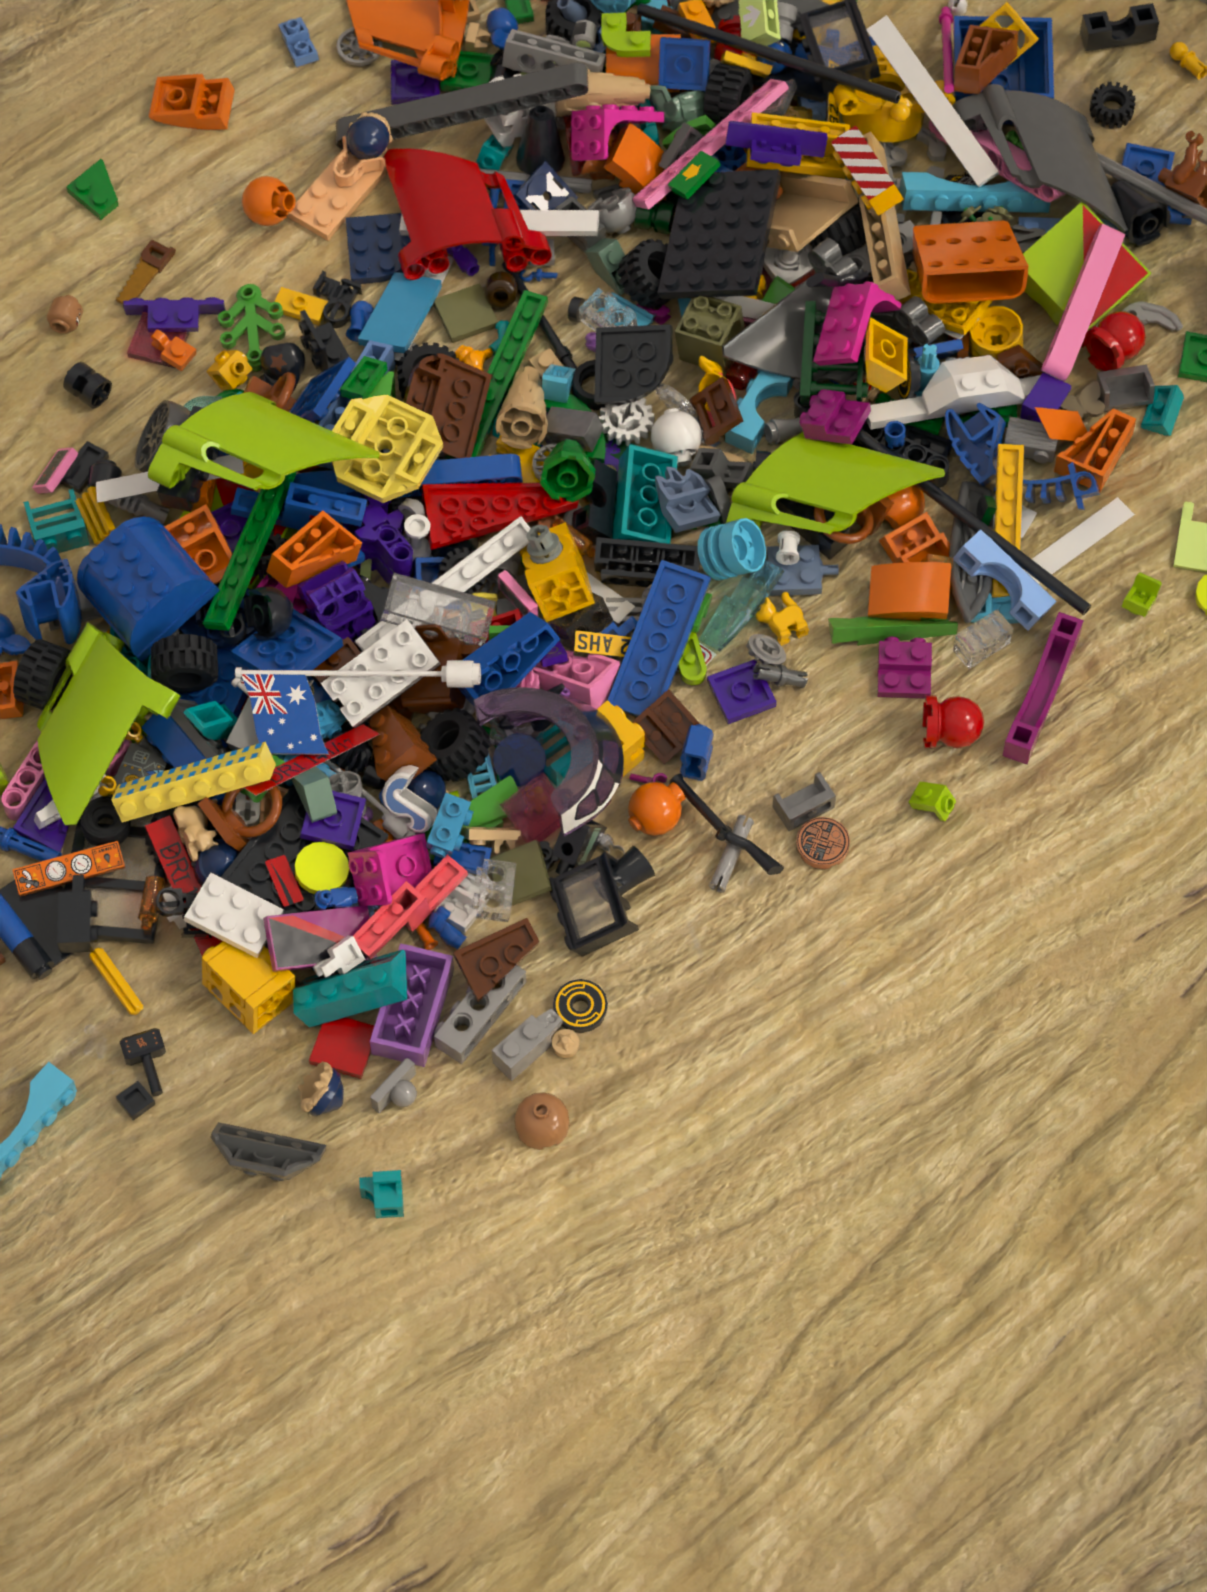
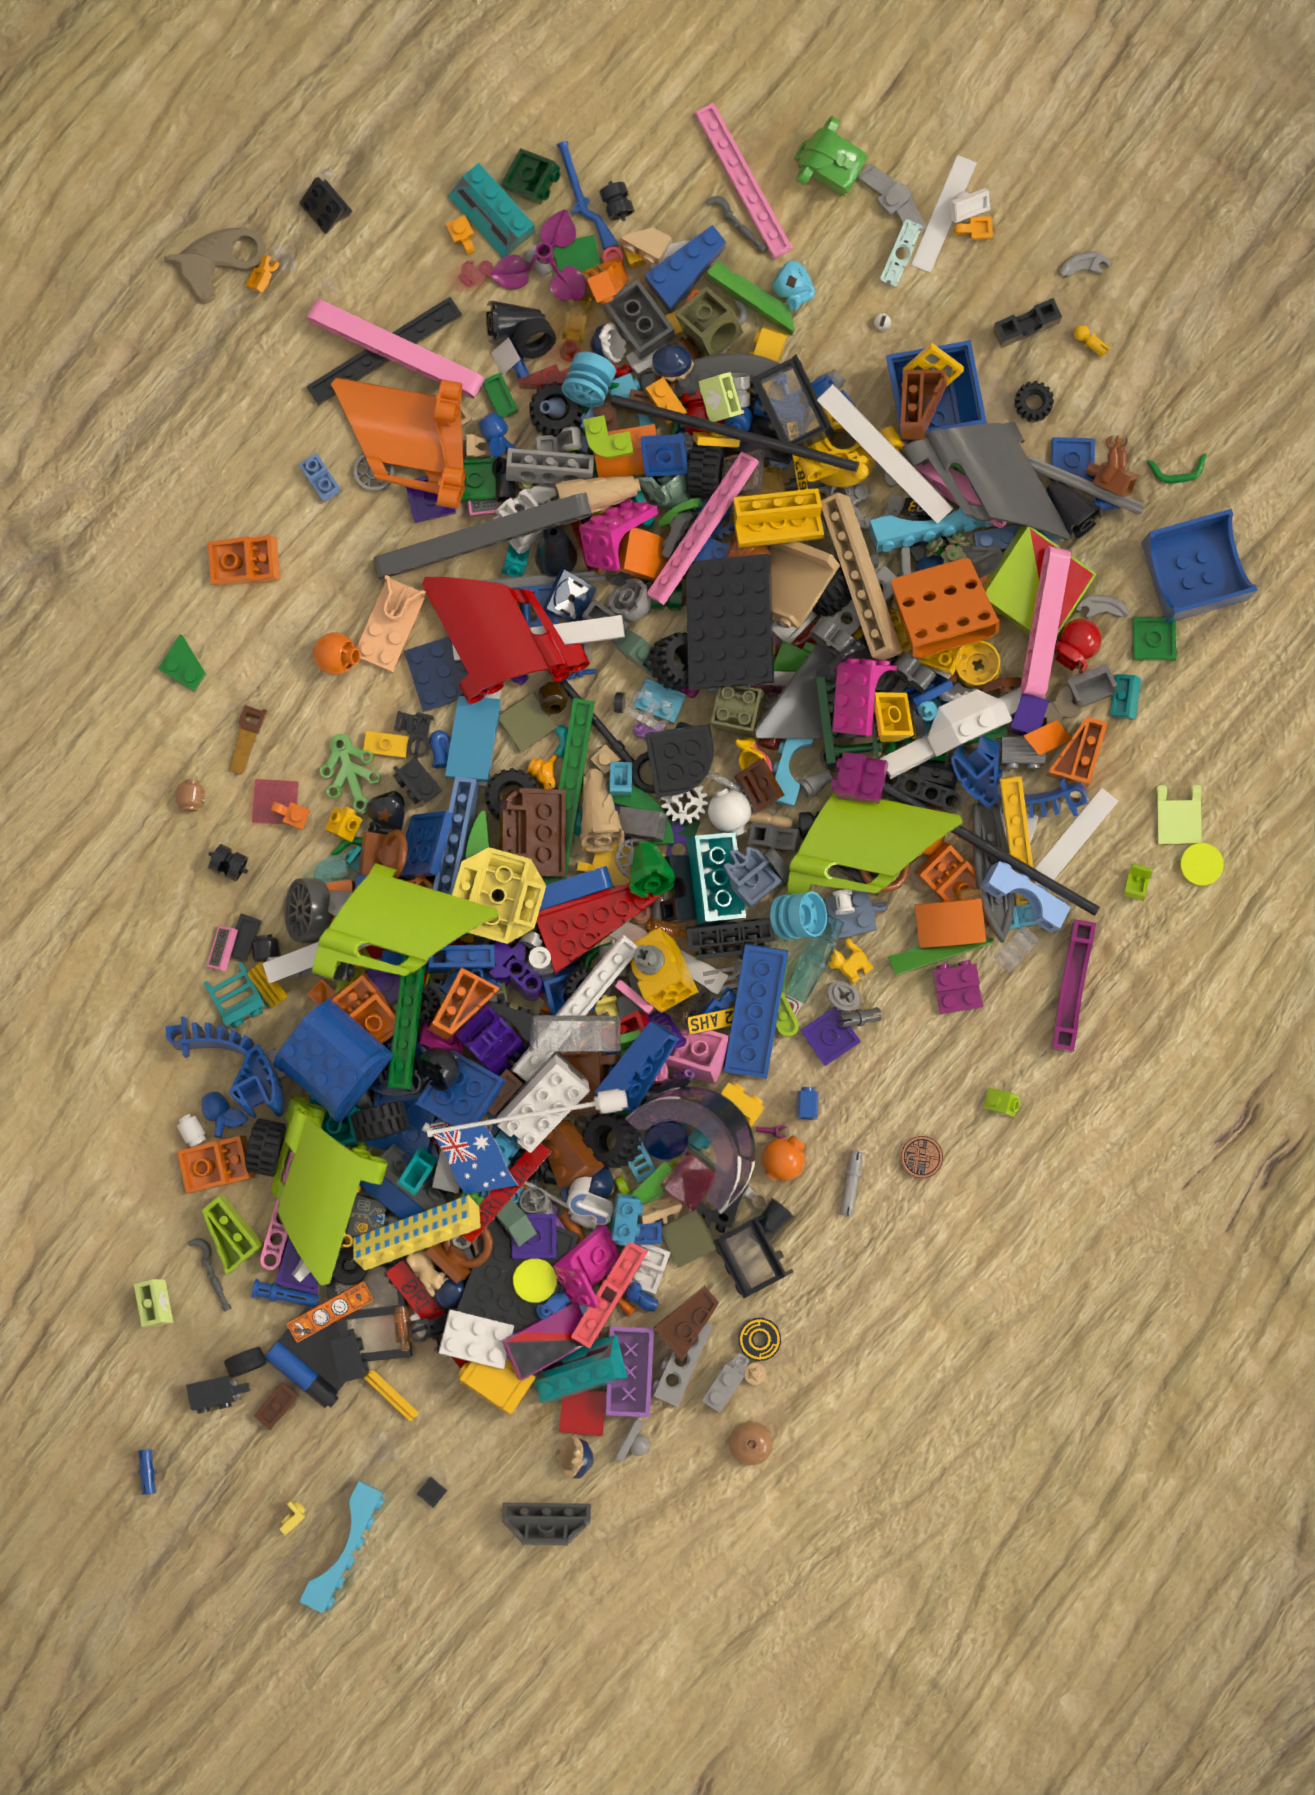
camera: 10 degrees left, 20 degrees up
black piece [119,1028,166,1096] -> none
dark purple bracket [123,297,226,332] -> none
red sticker [265,855,304,906] -> none
white plate [313,936,365,977] -> none
green plate [340,356,388,399] -> none
dark blue hair [346,112,393,160] -> none
teal brick [359,1170,404,1218] -> none
clear brick [472,859,516,922] -> none
reddish brown slope [632,689,700,764] -> none
green tile [668,151,721,200] -> none
black piece [670,773,784,875] -> none
dark purple bracket [725,121,828,167] -> none
flat silver panel [772,772,836,831] -> none
brick [831,125,904,216] -> none
blue hose [885,421,905,449] -> none
red tile [922,695,985,749] -> none
dark pink bar [939,7,954,93] -> none
dark green tile [976,495,997,526] -> none

